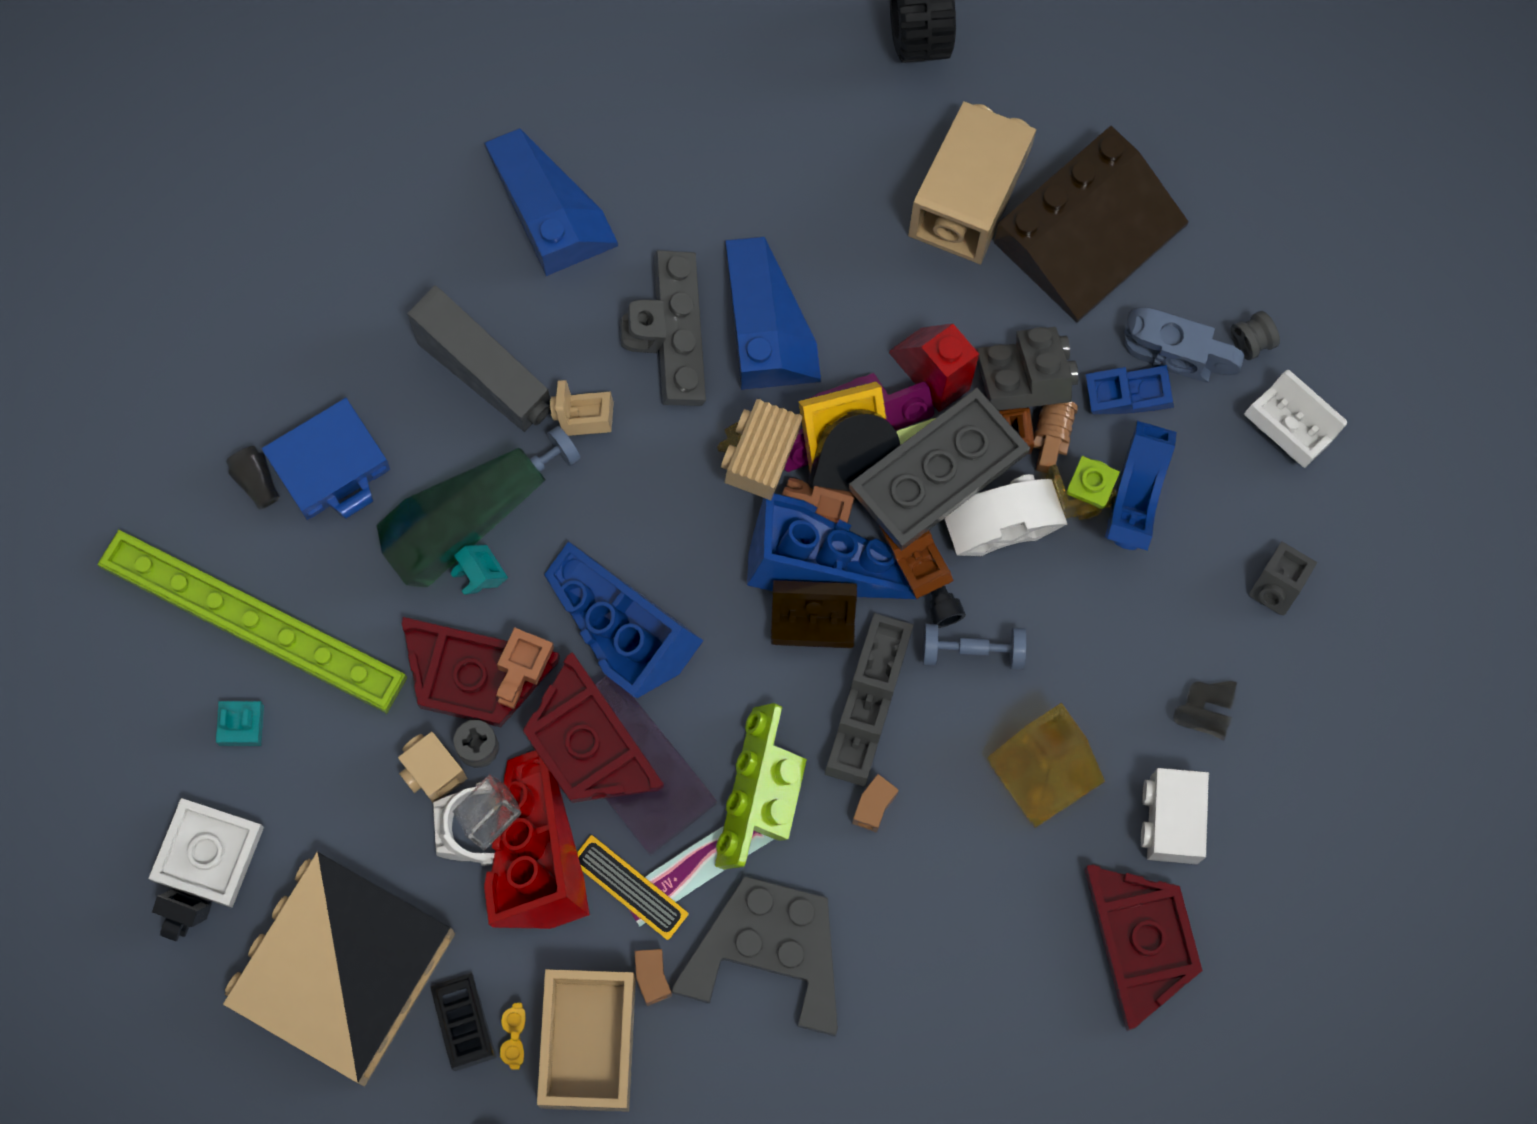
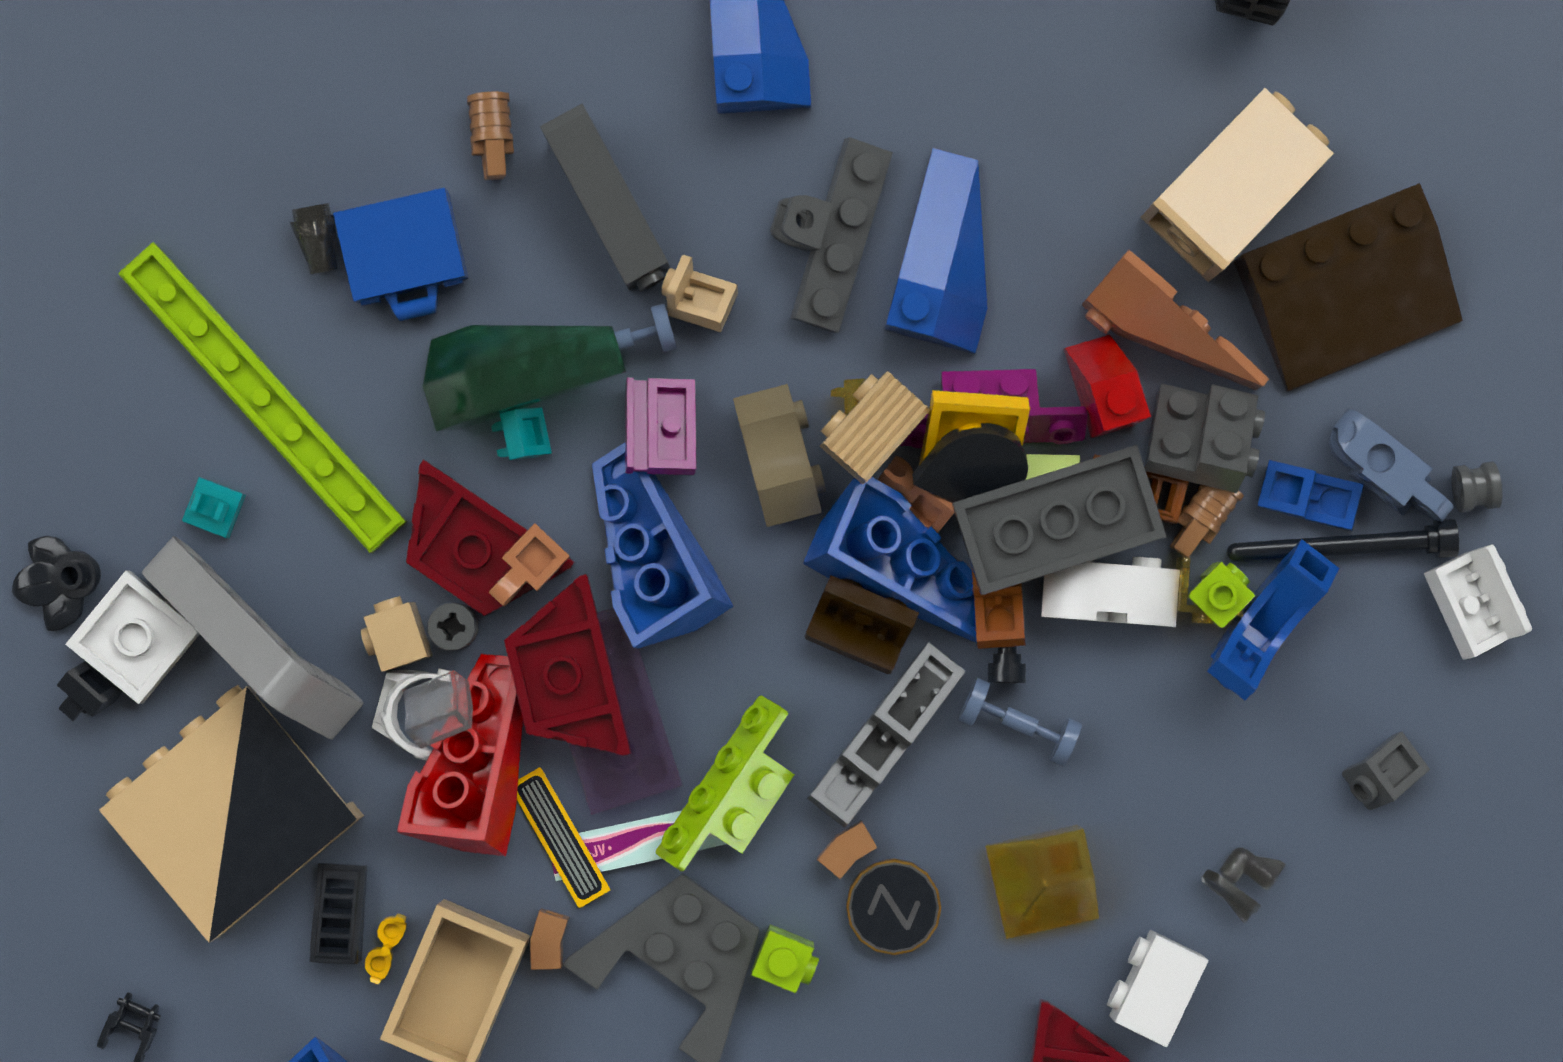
camera: 25 degrees right, 15 degrees up
none -> black plate [12,536,101,631]
none -> light grey beam [142,536,364,740]
none -> medium nougat hinge [467,91,514,180]
none -> plate [625,377,696,475]
none -> dark tan brick [733,384,826,527]
none -> lime brick [751,924,819,993]
none -> black tile [846,858,941,955]
none -> nougat wedge [1081,250,1269,390]
none -> black piece [1227,519,1459,562]

